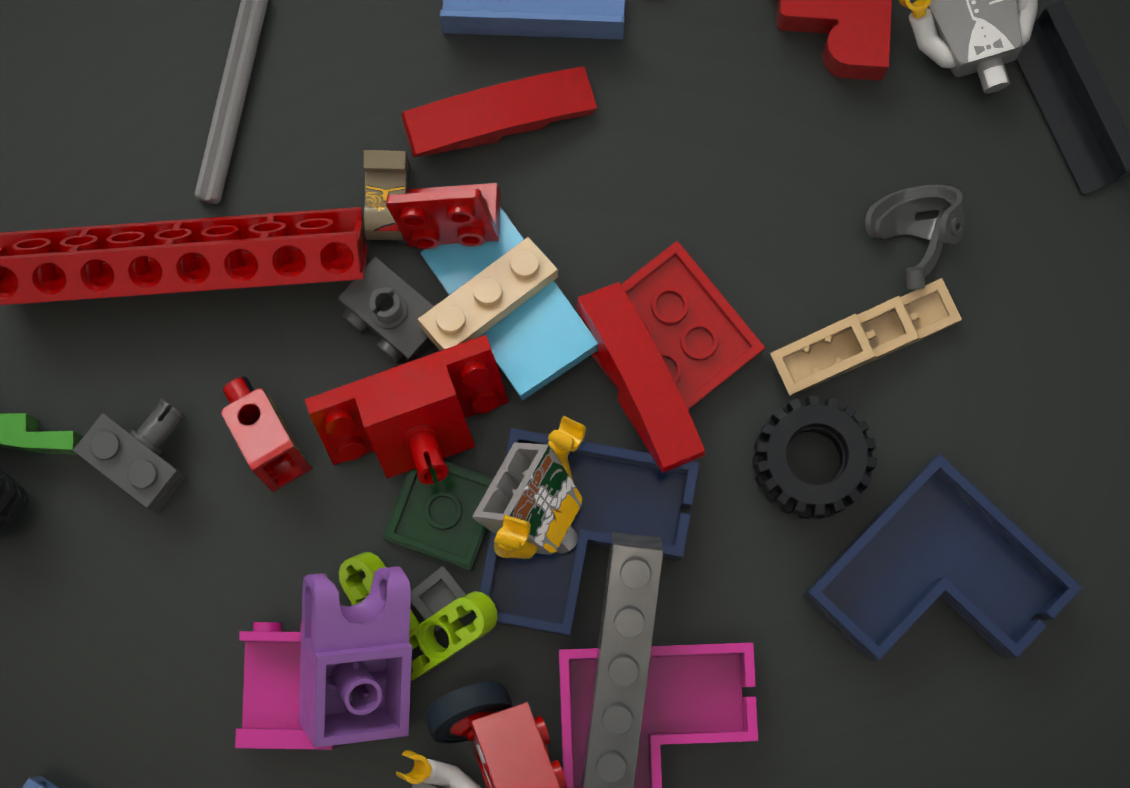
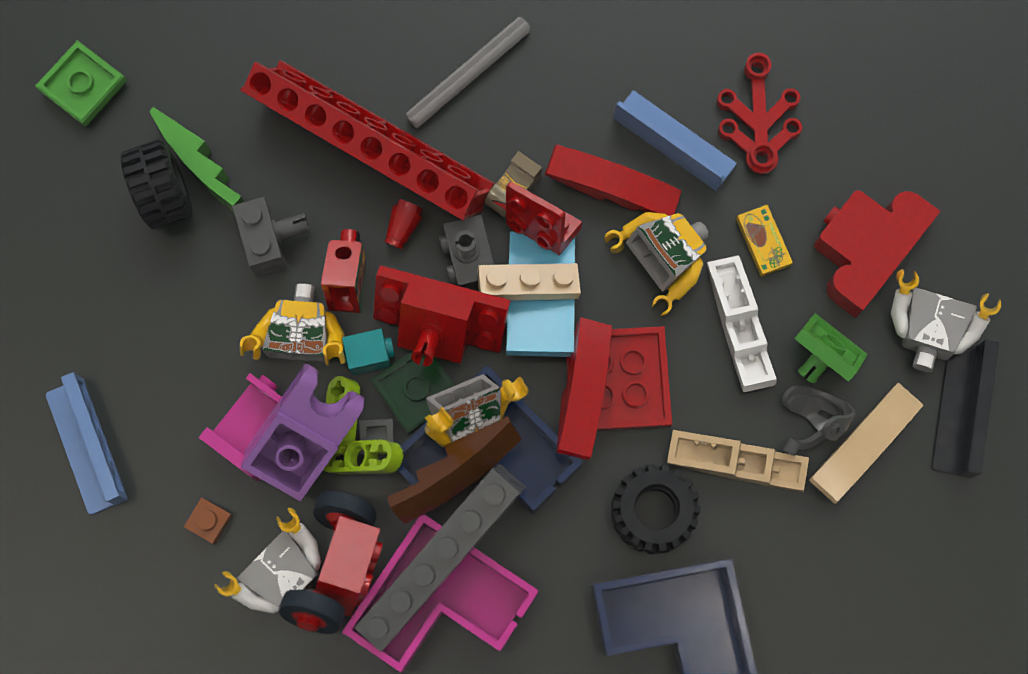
camera: 35 degrees right, 5 degrees down
none -> torso [240,284,345,365]
none -> teal brick [342,328,395,376]
none -> red cone [384,199,423,250]
none -> reddish brown slope [387,417,521,524]
none -> torso [604,212,708,316]
none -> white slope [707,255,777,393]
none -> yellow tile [736,205,793,277]
none -> bright green tile [794,313,868,383]
none -> tan slope [809,382,923,504]

